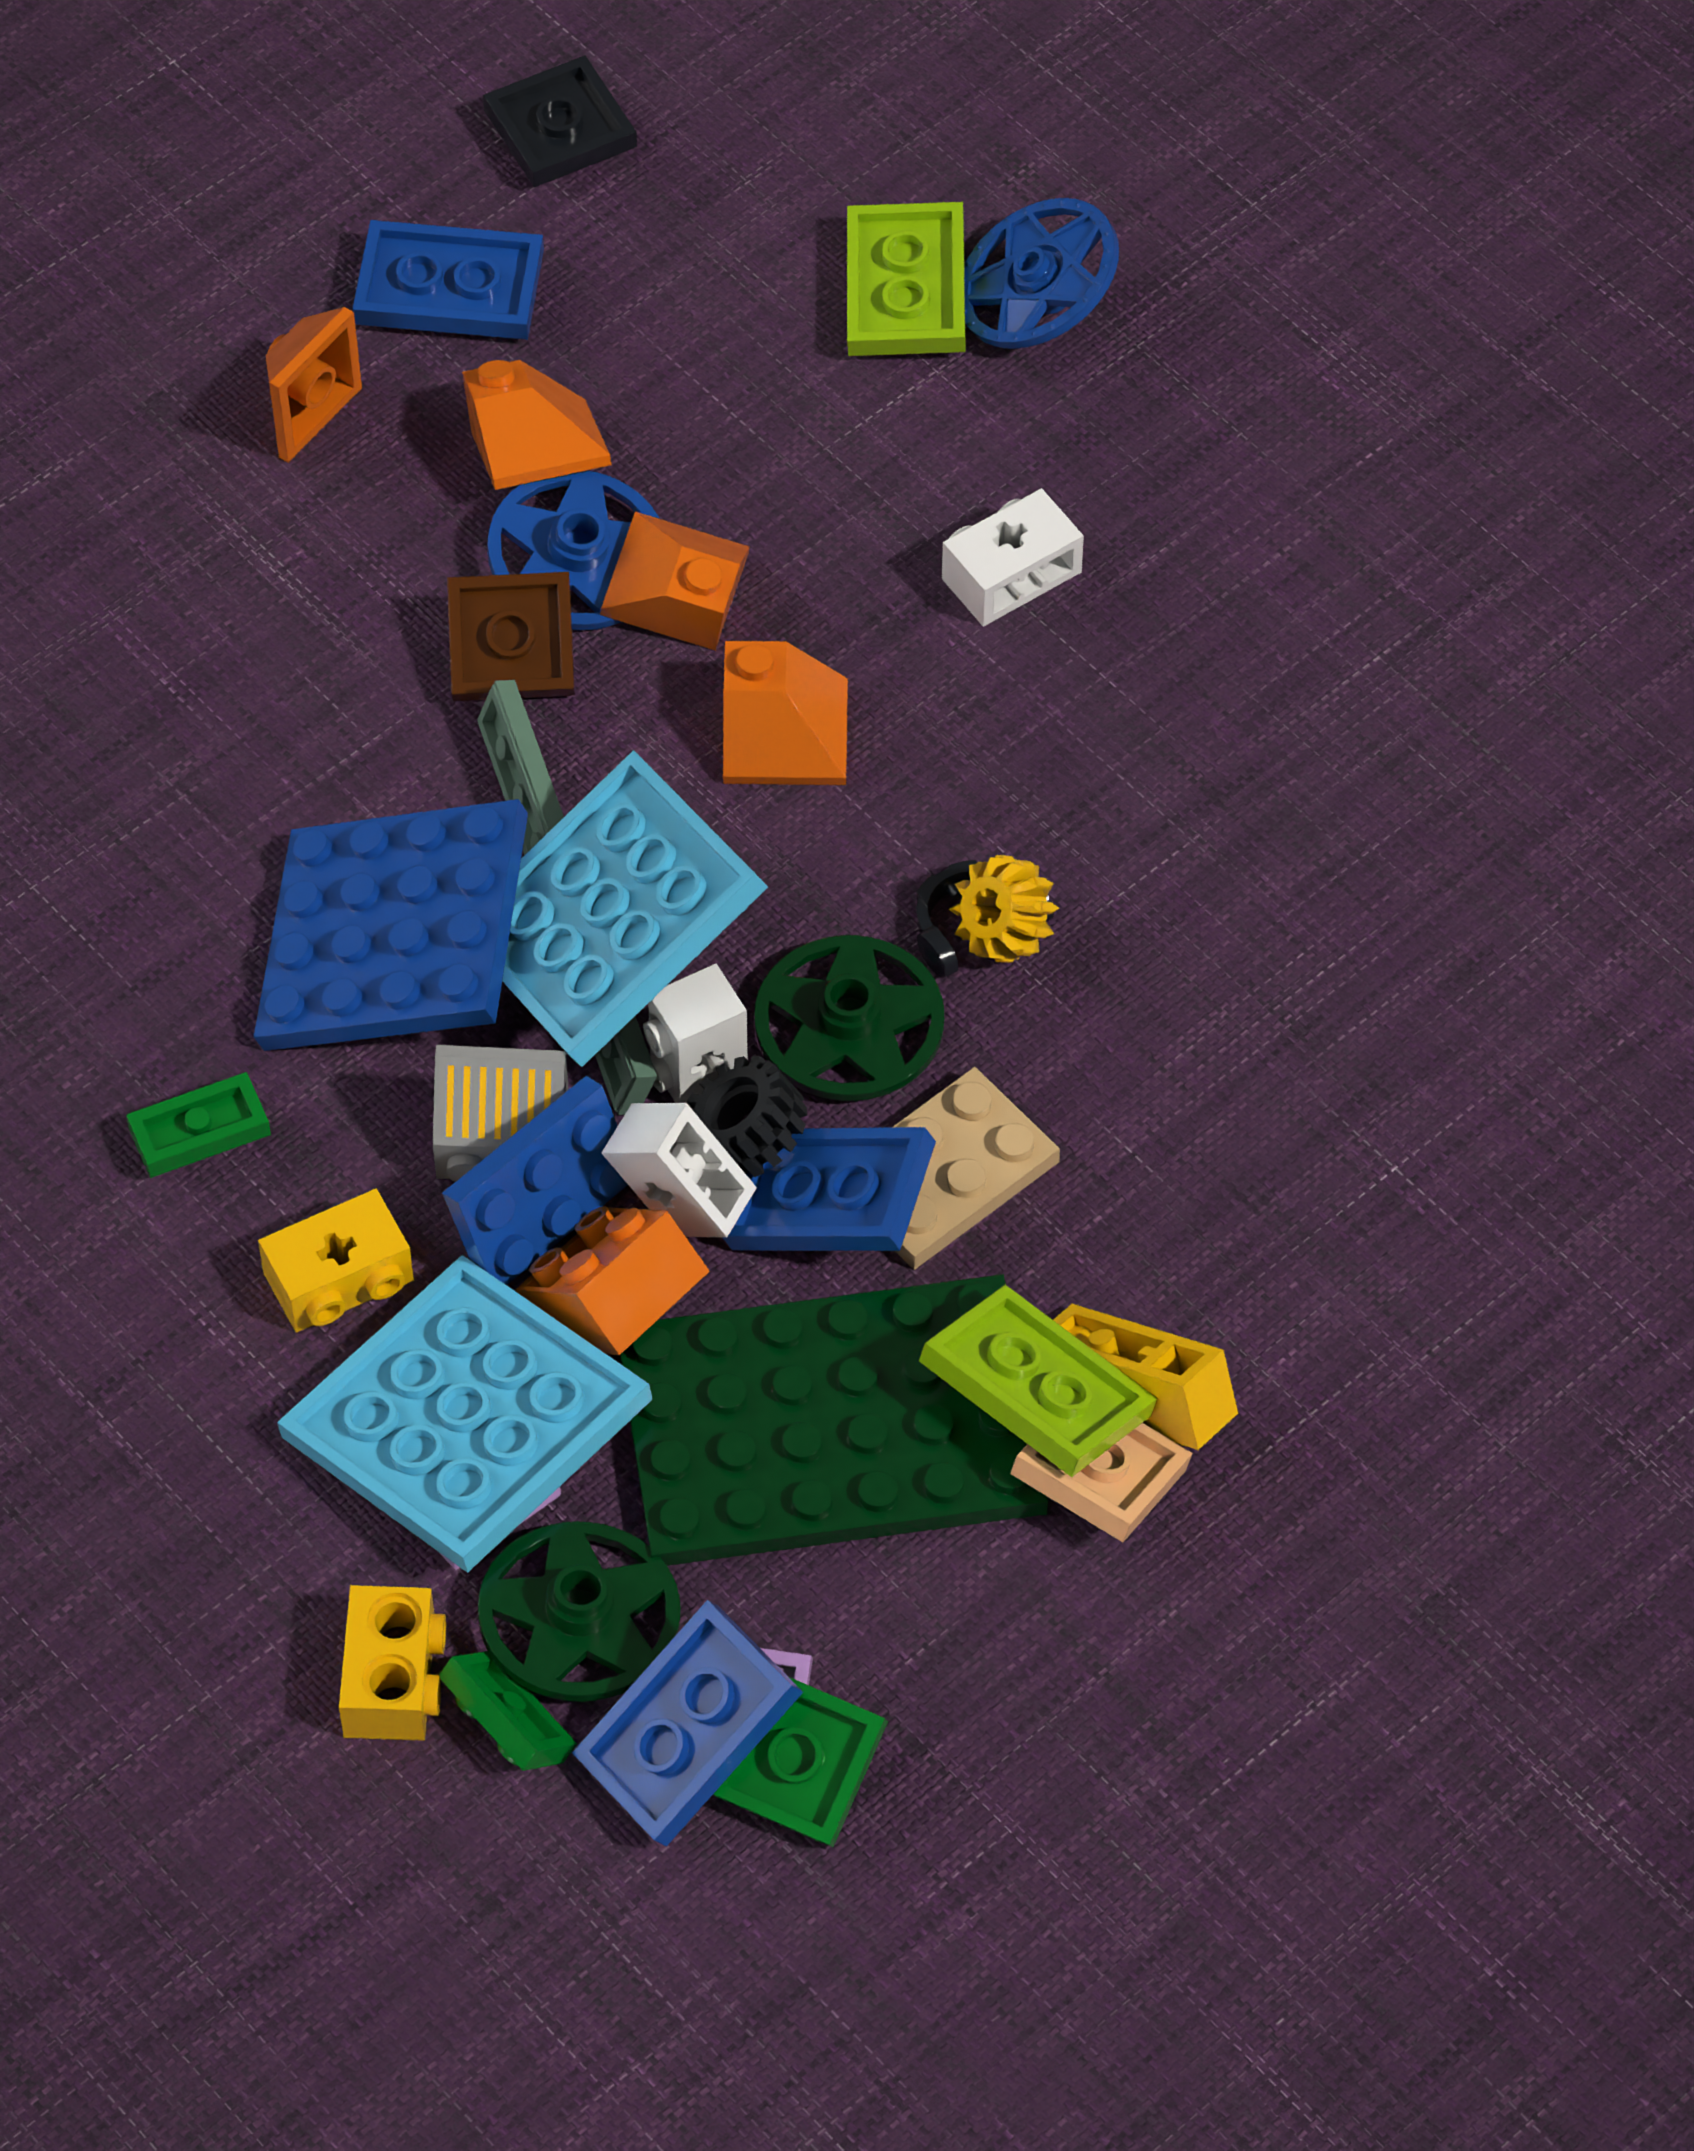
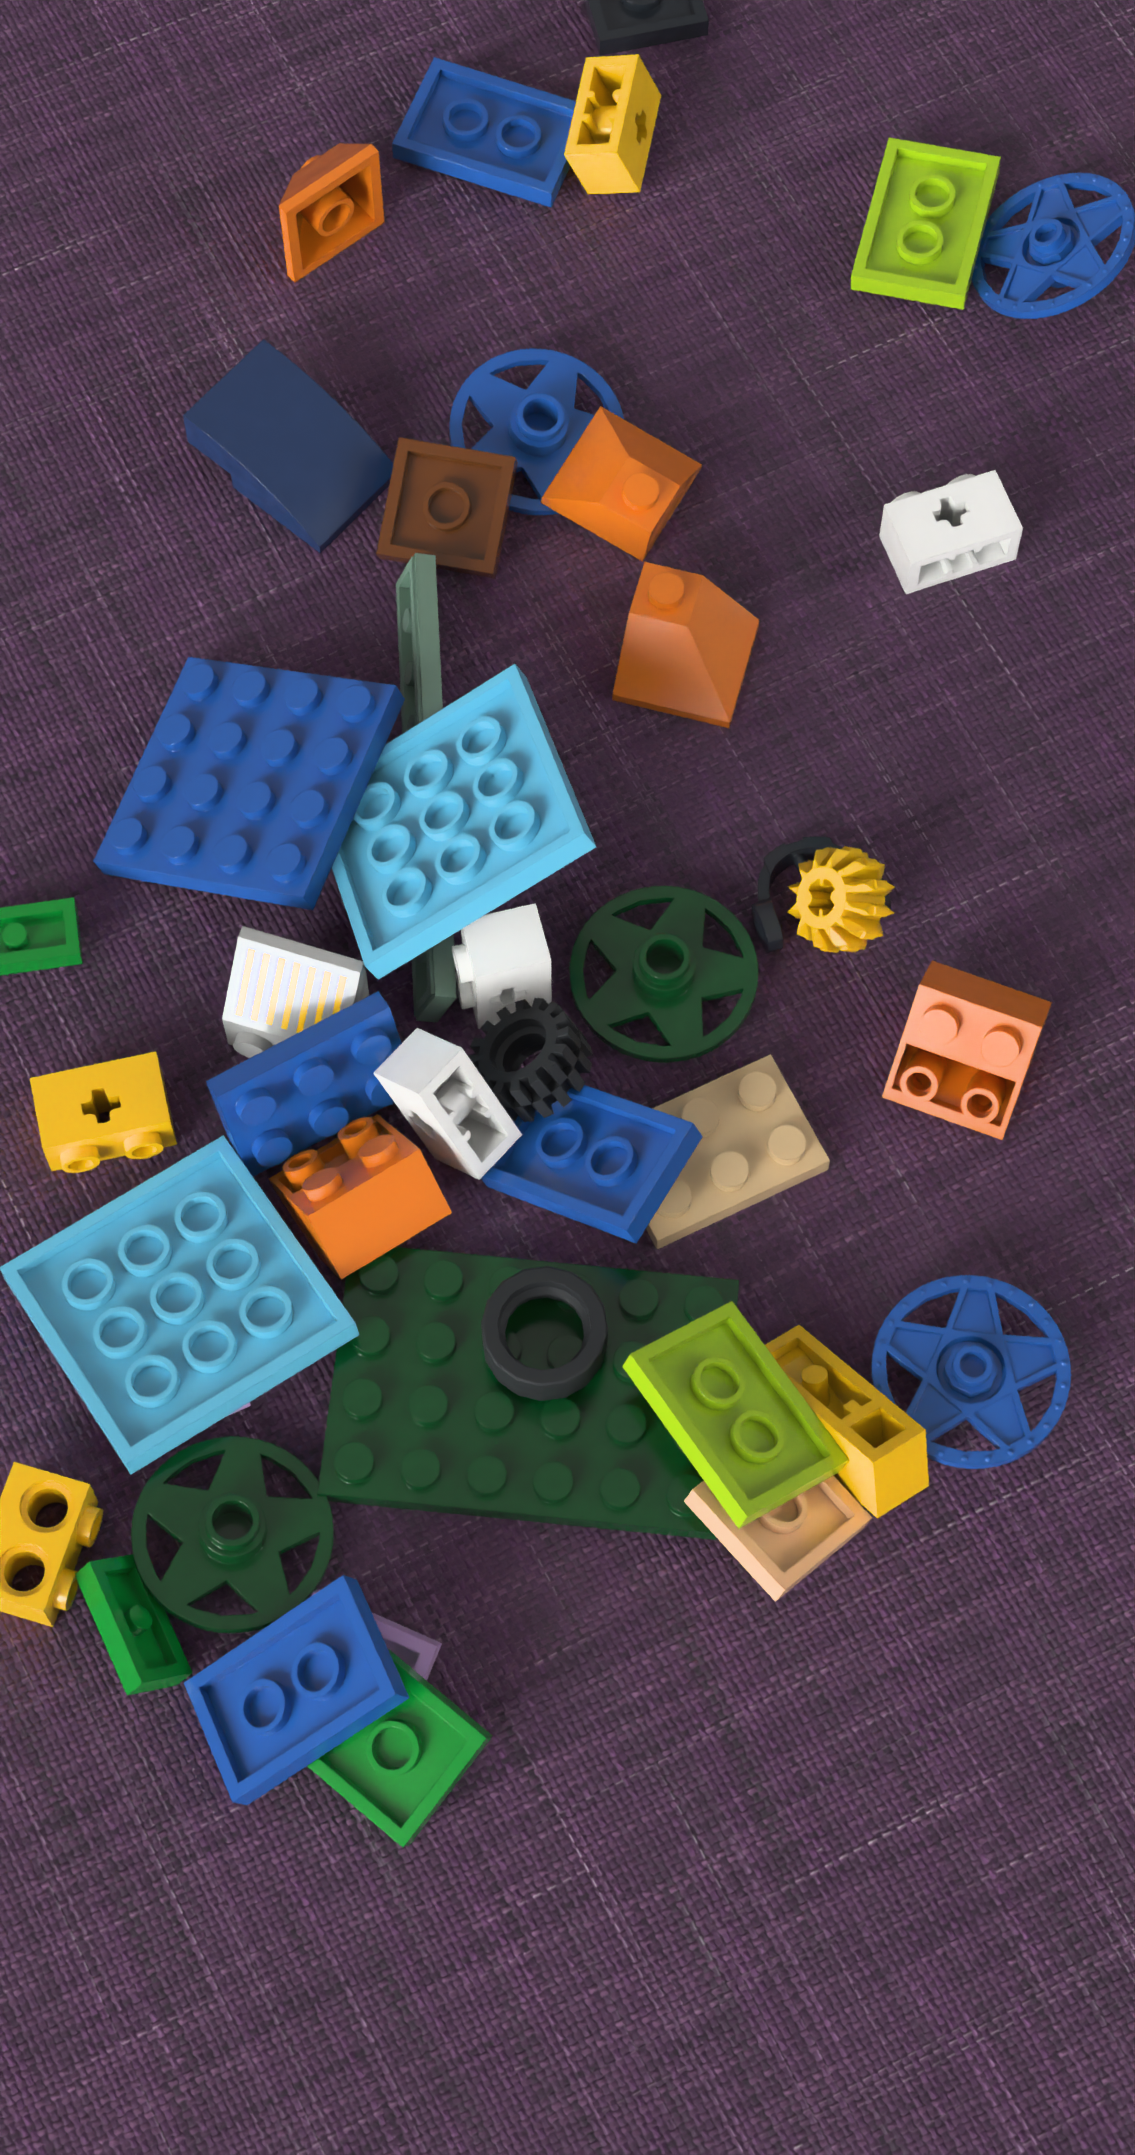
camera: 15 degrees right, 10 degrees up
orange slope [462,360,611,490] -> none
none -> dark blue slope [183,339,393,553]
none -> black tyre [481,1266,608,1401]
none -> yellow brick [564,54,661,194]
none -> blue wheel [871,1275,1071,1469]
none -> orange slope [882,960,1052,1140]

